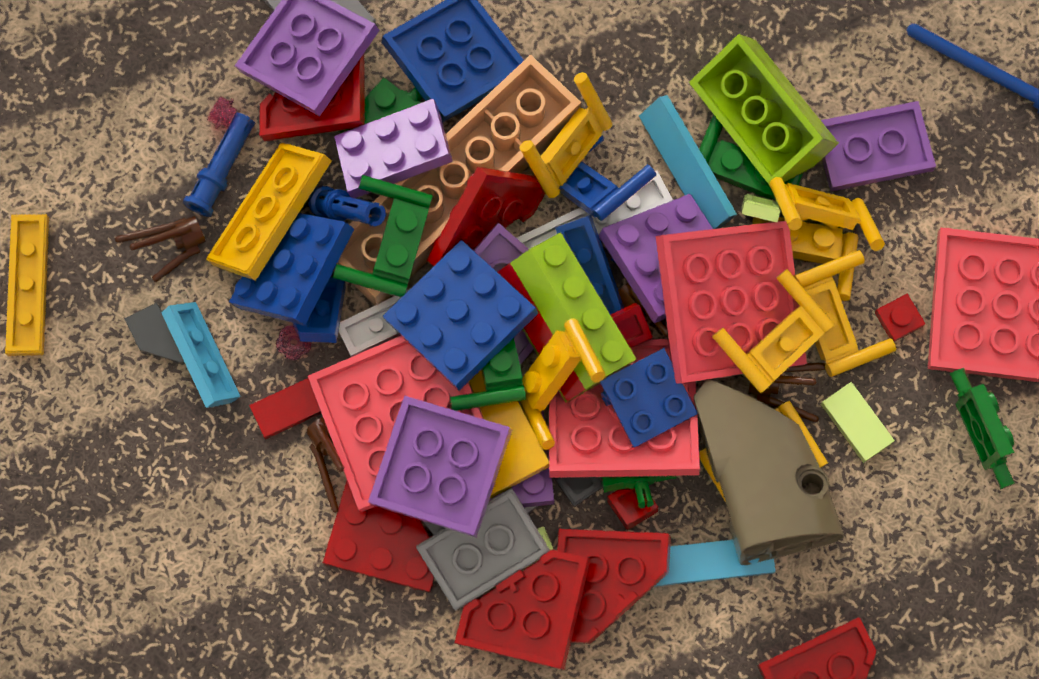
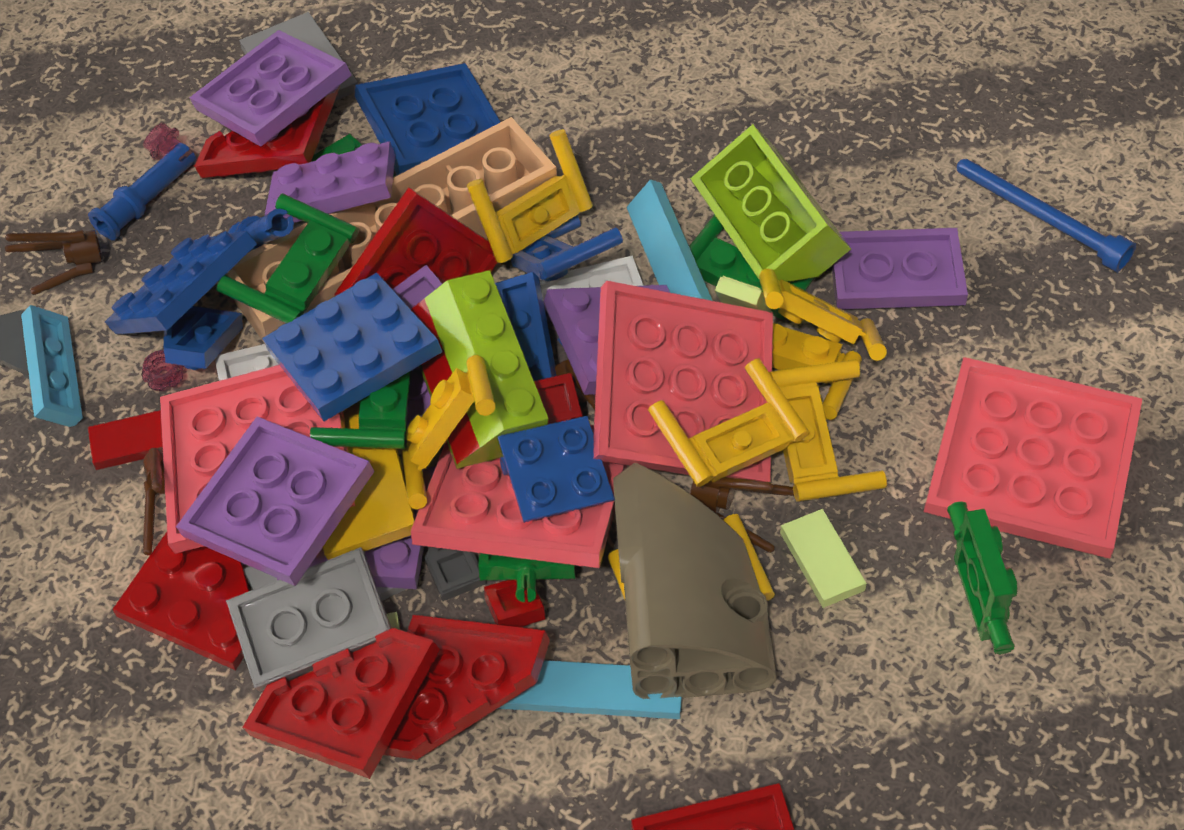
camera: 15 degrees right, 20 degrees down
yellow tile [206,142,332,281] -> none
red plate [874,293,926,342] -> none

